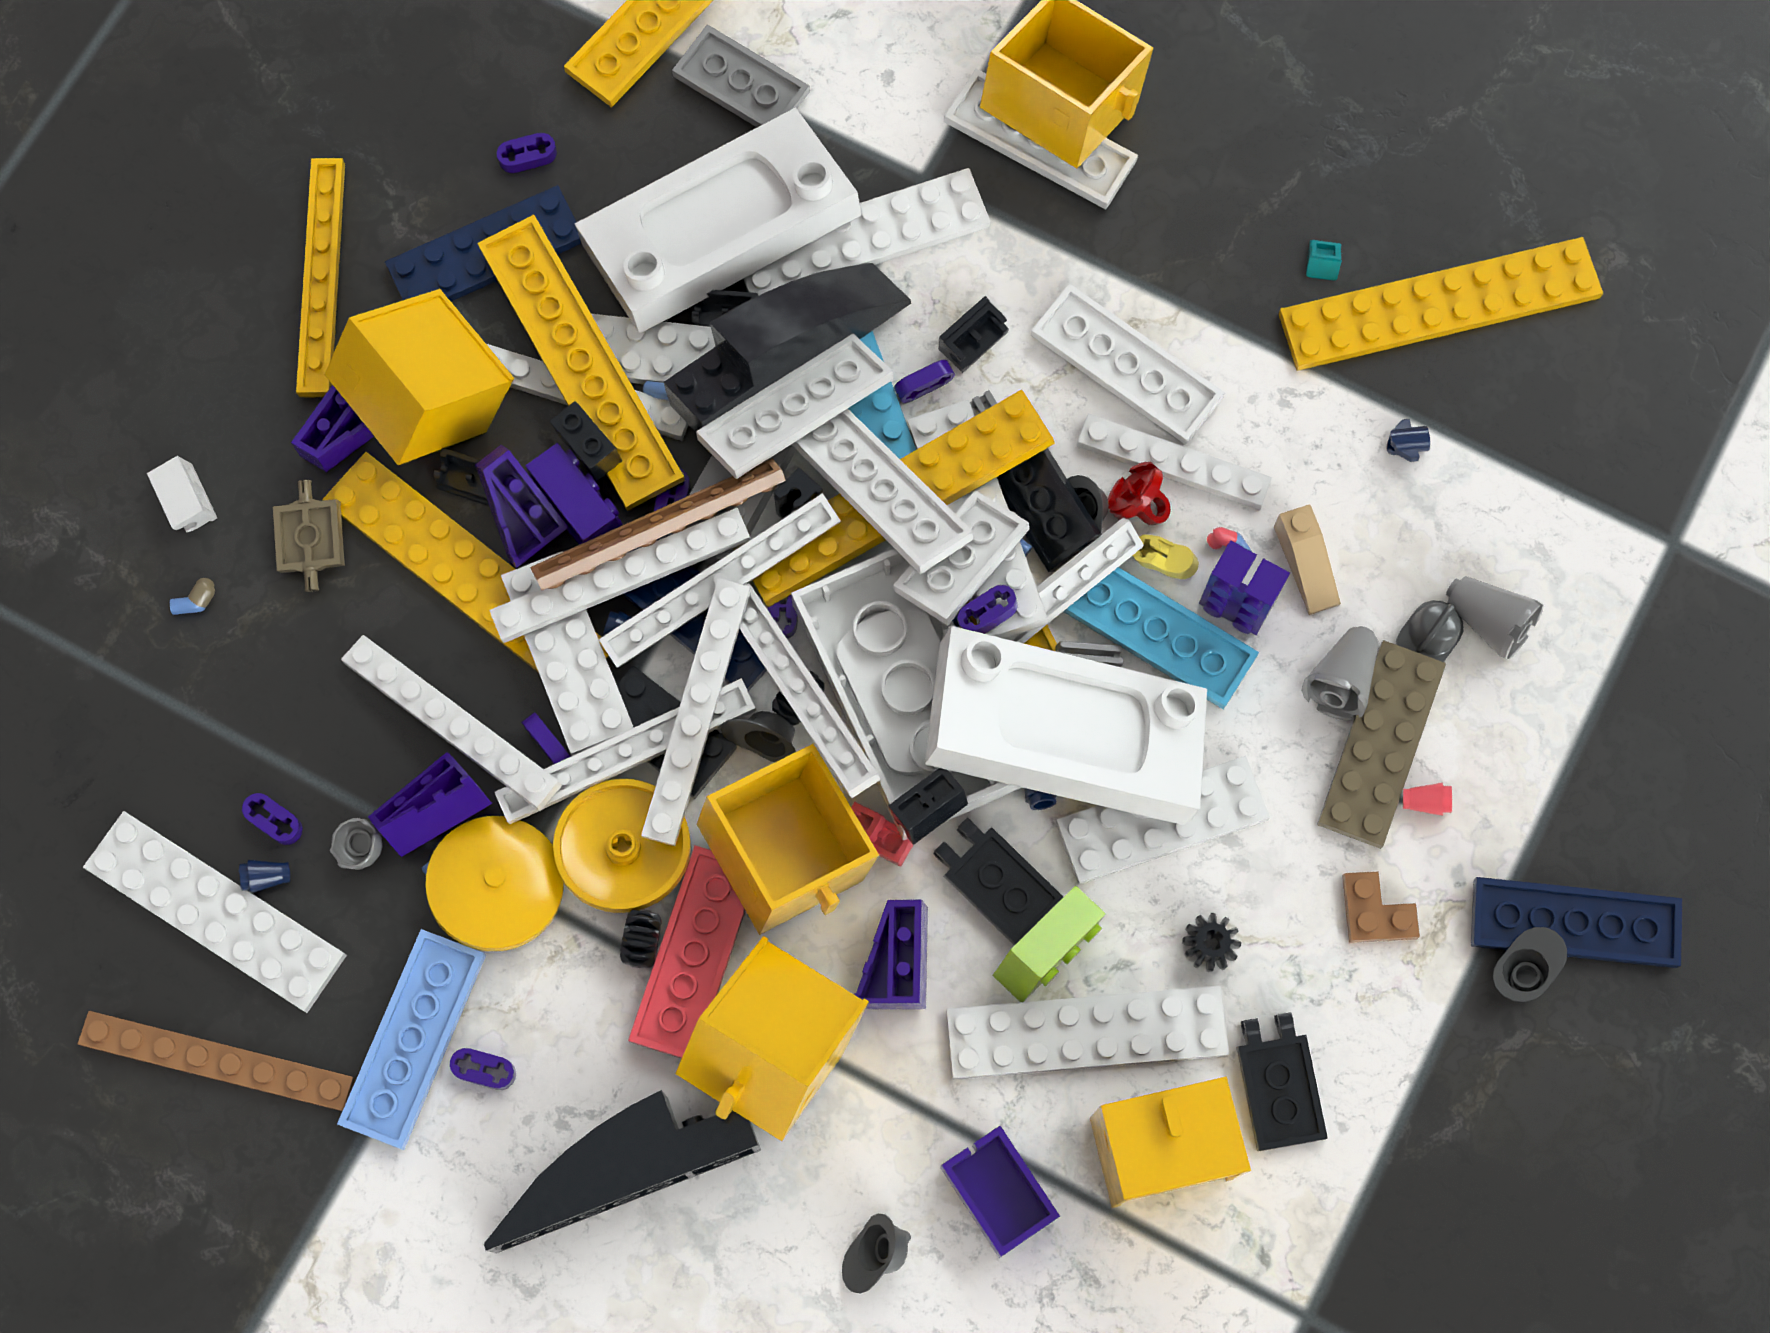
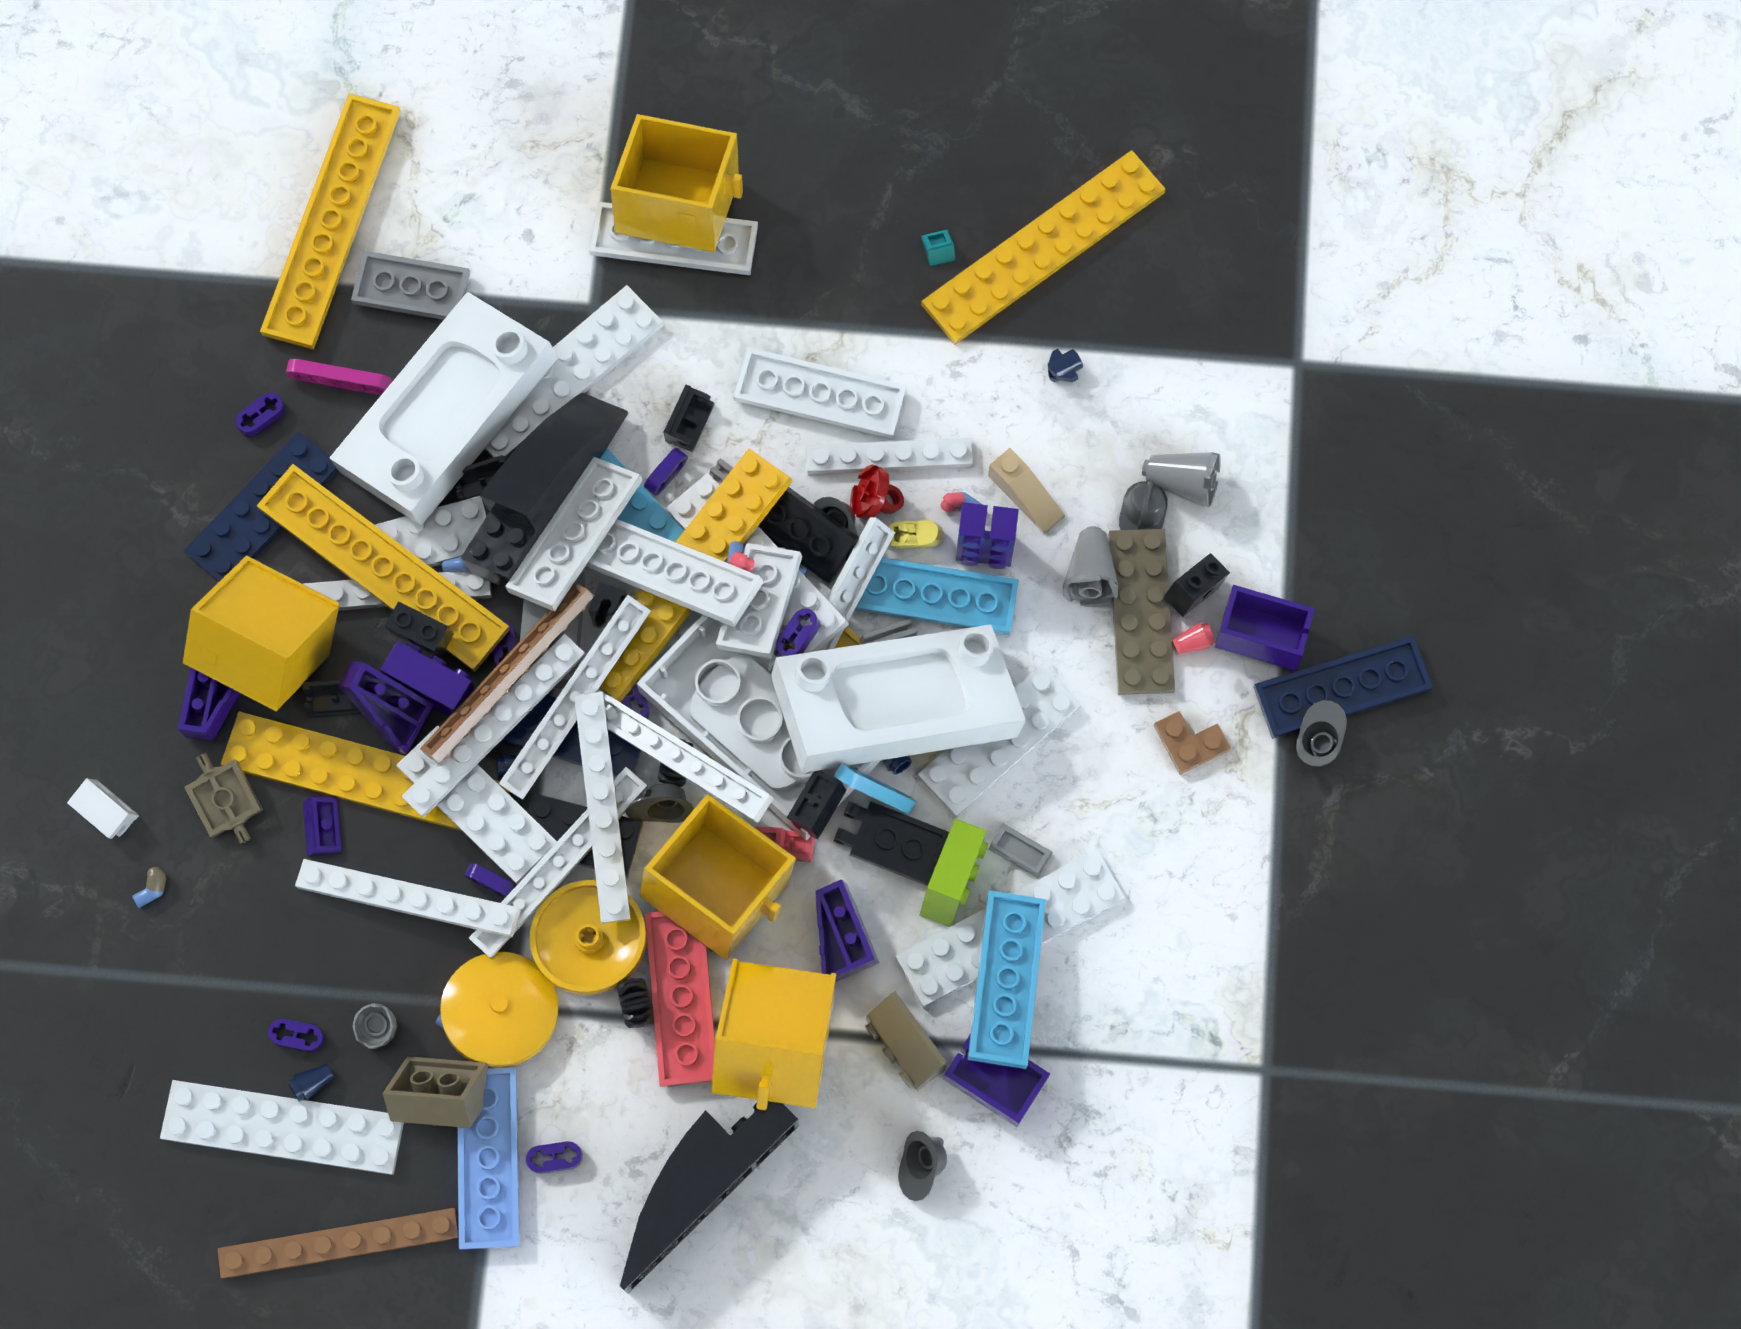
camera: 25 degrees left, 0 degrees up
yellow plate [296,158,345,397] -> none
dark purple wedge [368,752,492,857] -> none
yellow piece [1090,1076,1251,1208] -> none
black gear [1182,913,1241,972] -> none
black tile [1236,1012,1328,1151] -> none
none -> dark pink beam [285,359,393,395]
none -> dark purple slope [303,796,342,857]
none -> dark tan slope [383,1056,488,1128]
none -> coral arm [727,541,755,572]
none -> medium azure beam [834,763,917,814]
none -> dark tan slope [865,991,947,1091]
none -> medium azure plate [967,890,1046,1069]
none -> light grey tile [989,823,1053,878]
none -> black brick [1163,553,1230,617]
none -> dark purple piece [1215,585,1315,671]

